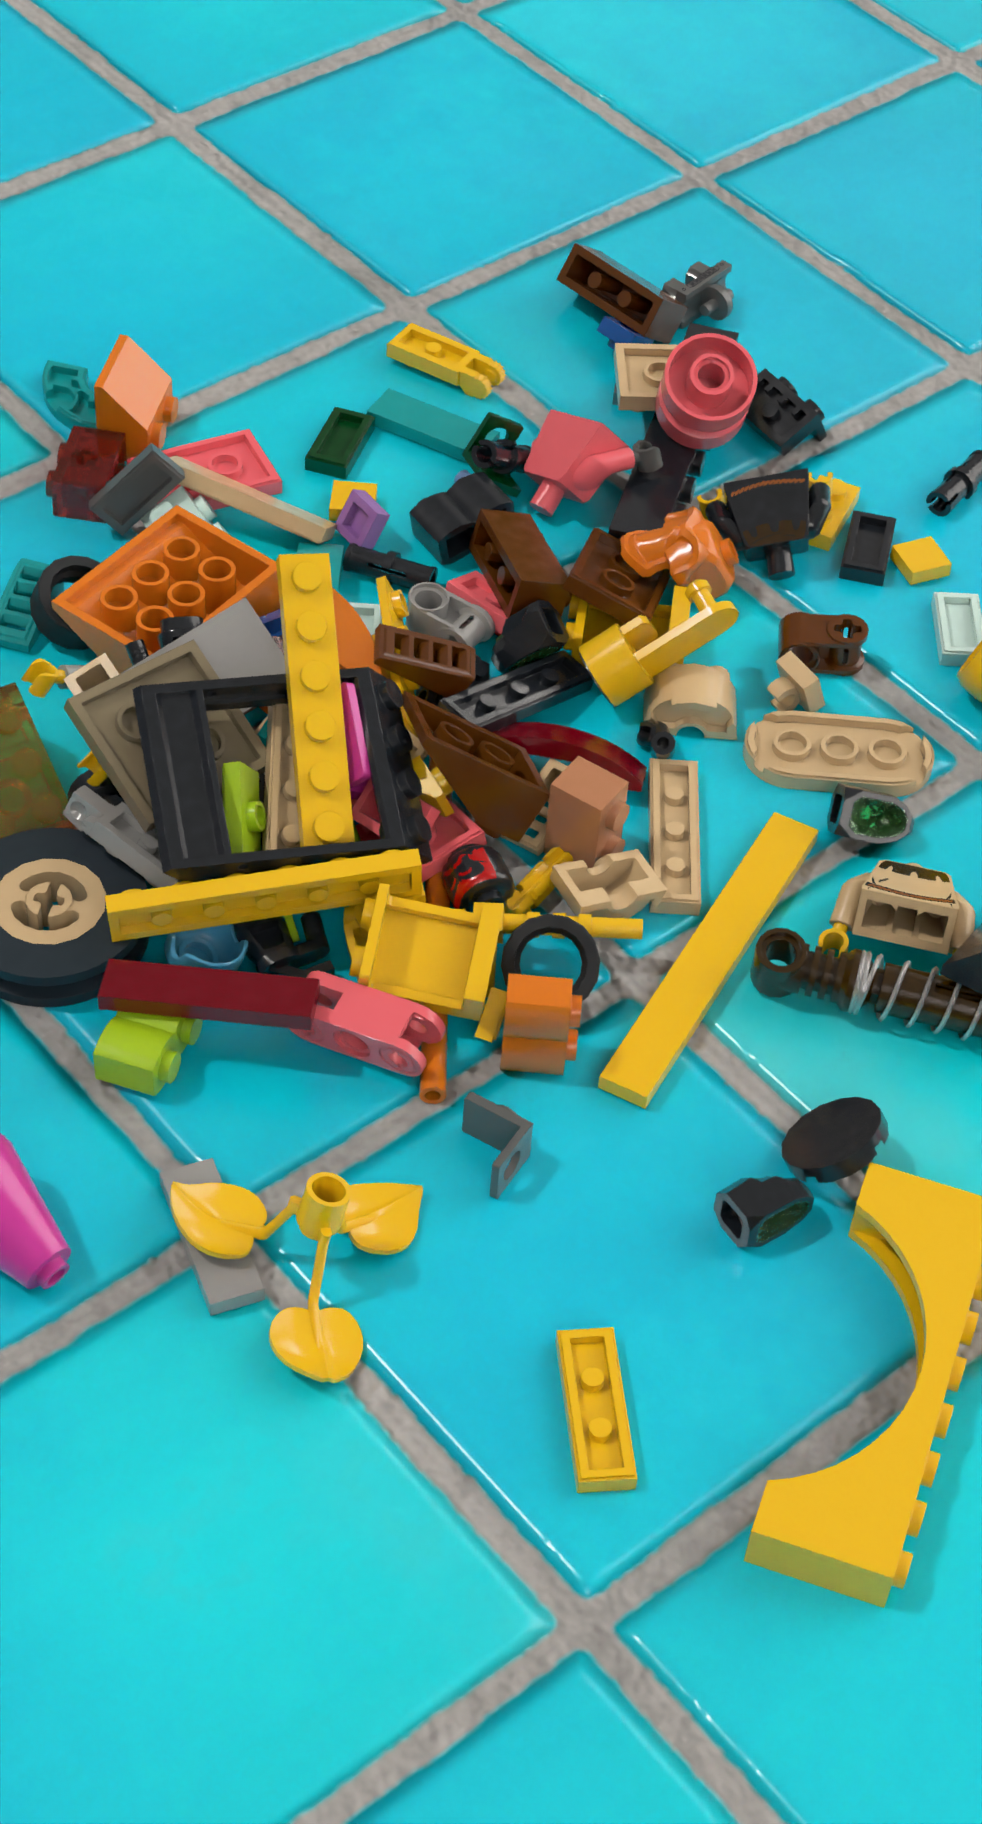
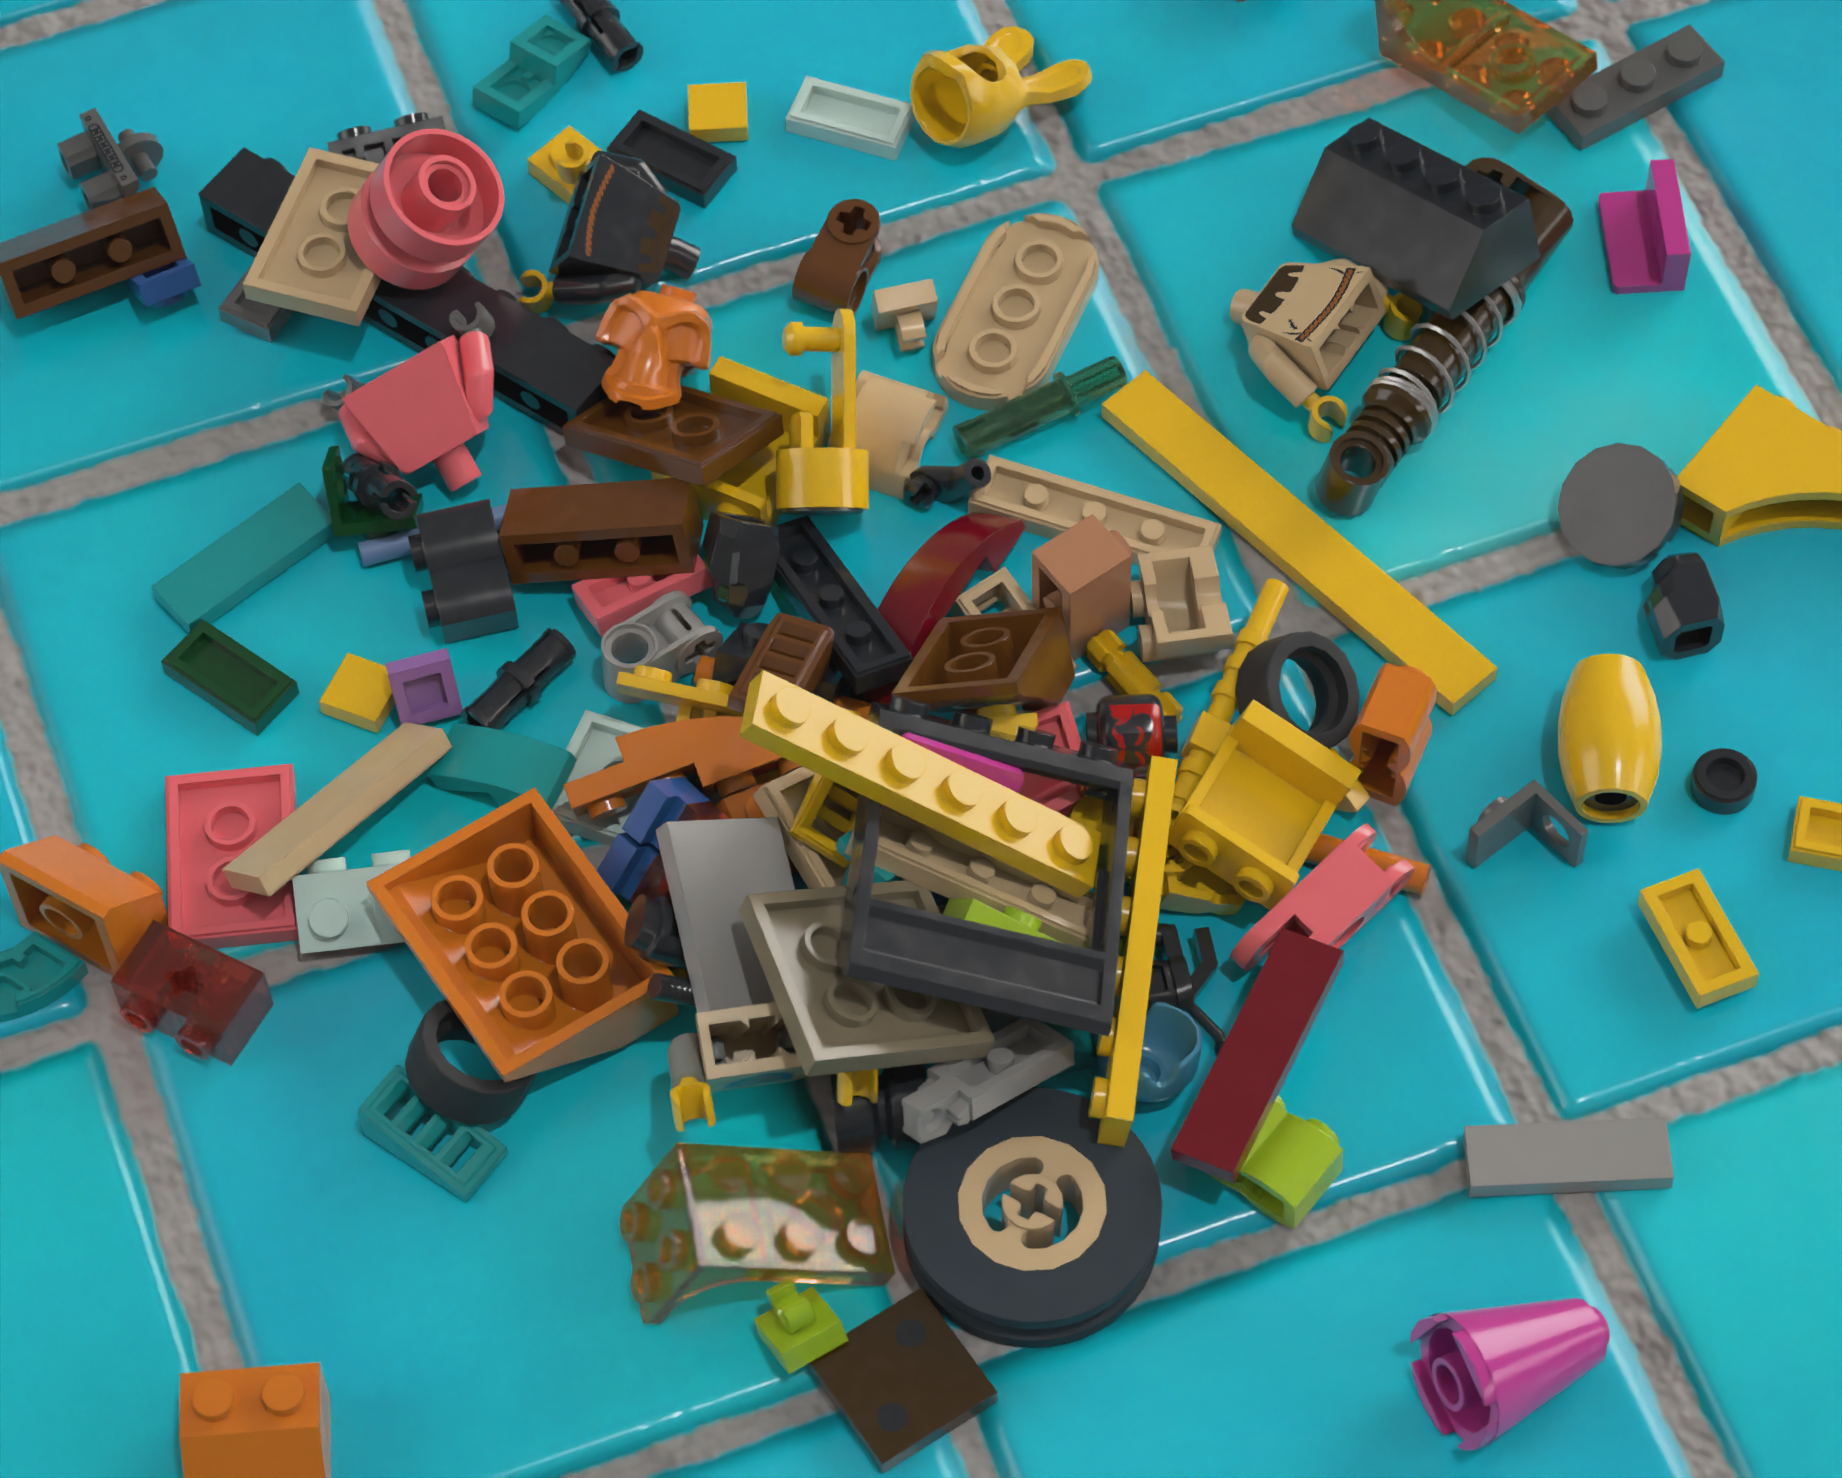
camera: 65 degrees left, 10 degrees up
dark grey tile [88,443,185,535] -> none
yellow plant [170,1172,423,1383] -> none
yellow hinge [386,323,506,400] -> none
rock [827,783,914,844] -> none
none -> teal slope [472,15,591,130]
none -> clear green axle [952,356,1127,460]
none -> yellow piece [1557,654,1662,823]
none -> yellow plate [1637,868,1759,1009]
none -> black tile [1690,748,1758,815]

